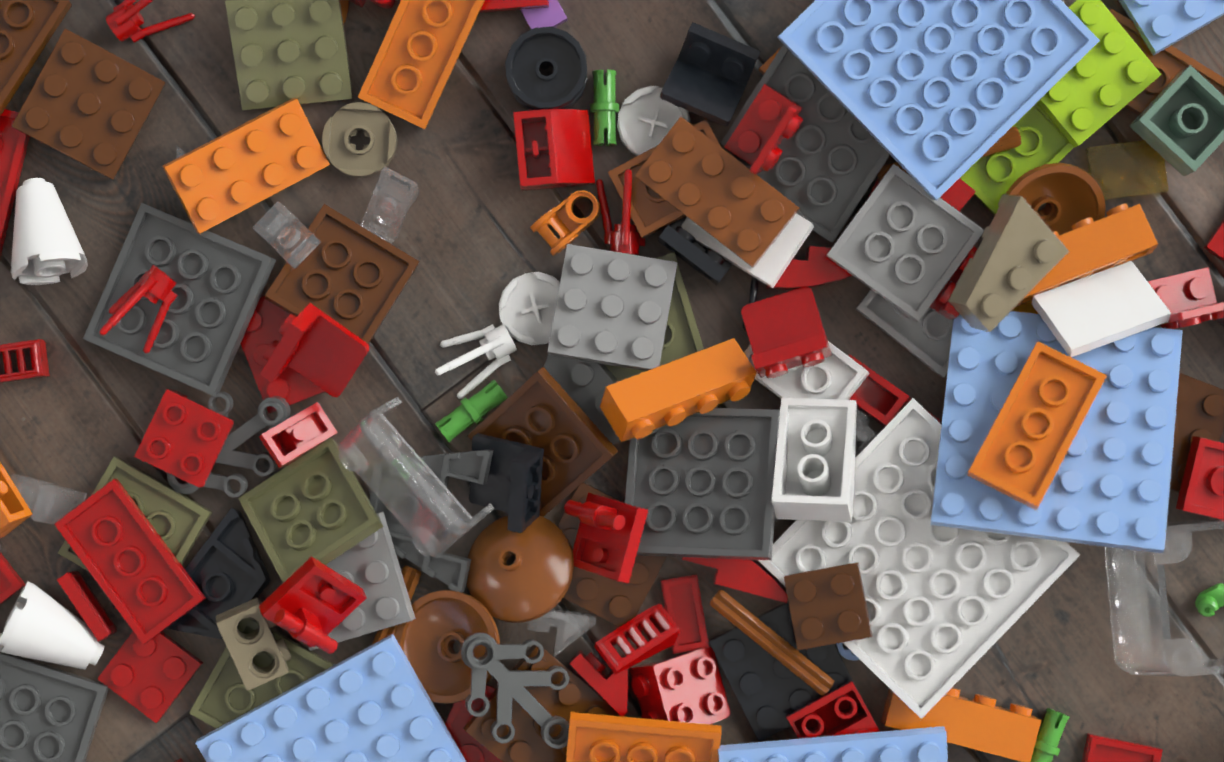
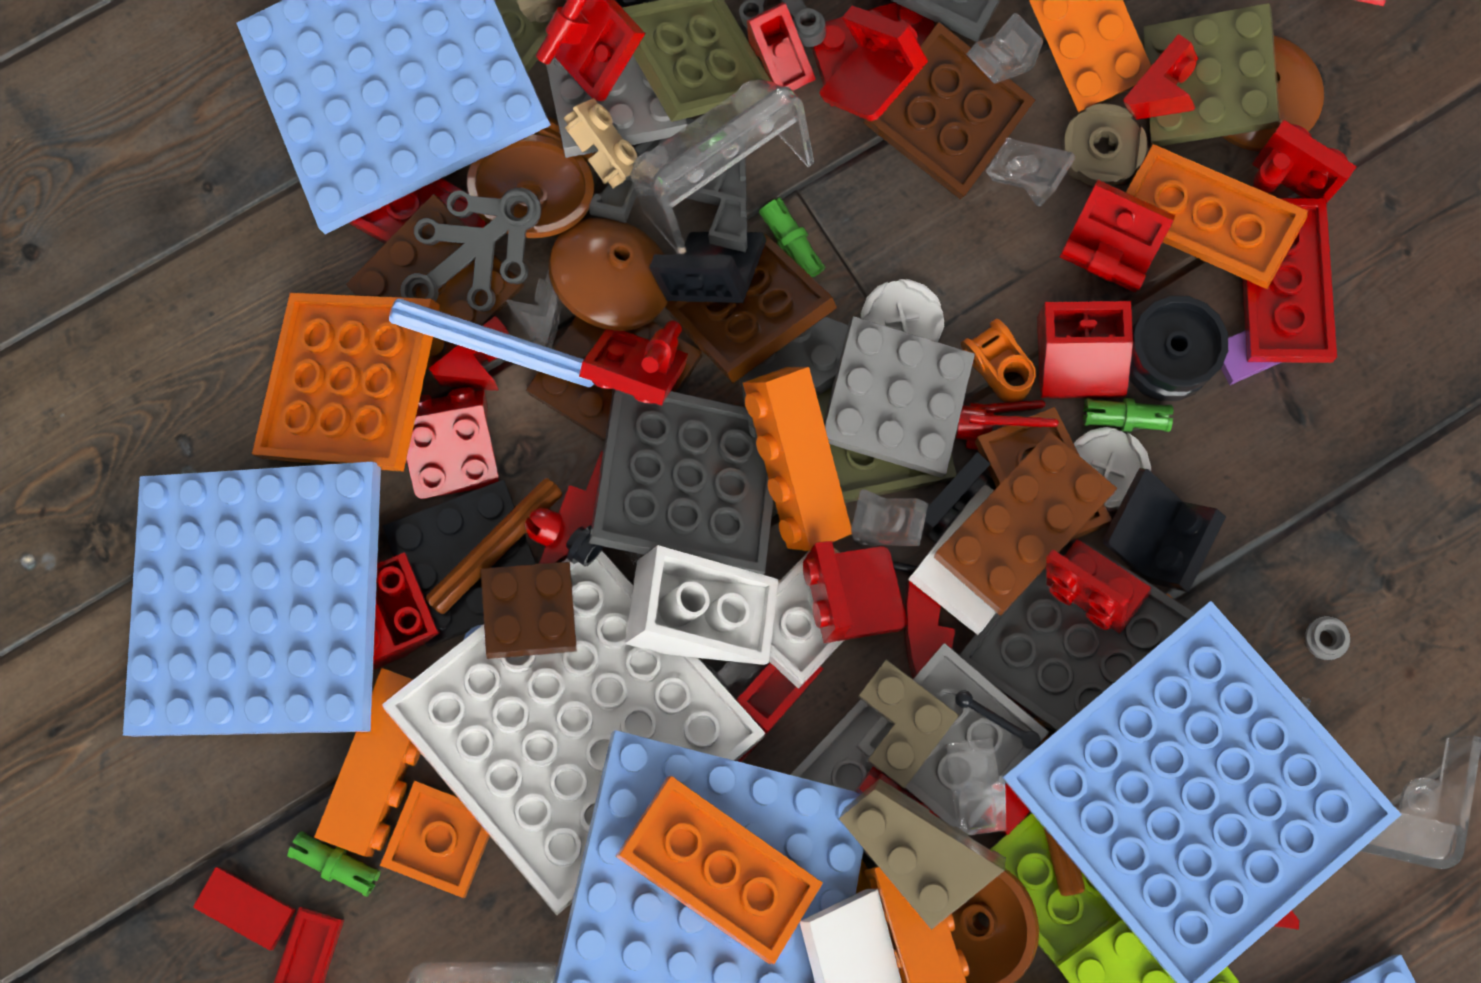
camera: 100 degrees right, 10 degrees down
white plant [435,324,517,399] -> none
red slope [594,603,680,675] -> none
red tile [660,574,710,654] -> none
none -> orange plate [380,781,490,898]
none -> light blue axle [389,299,594,387]
none -> red hinge [524,508,562,547]
none -> tan hinge [563,98,643,189]
none -> black plate [566,525,604,567]
none -> clear slope [851,489,928,546]
none -> dark tan plate [858,660,959,789]
none -> clear slope [945,738,1006,836]
none -> black hinge [955,690,1040,749]
none -> red plate [1059,179,1175,293]
none -> red slope [1123,34,1198,120]

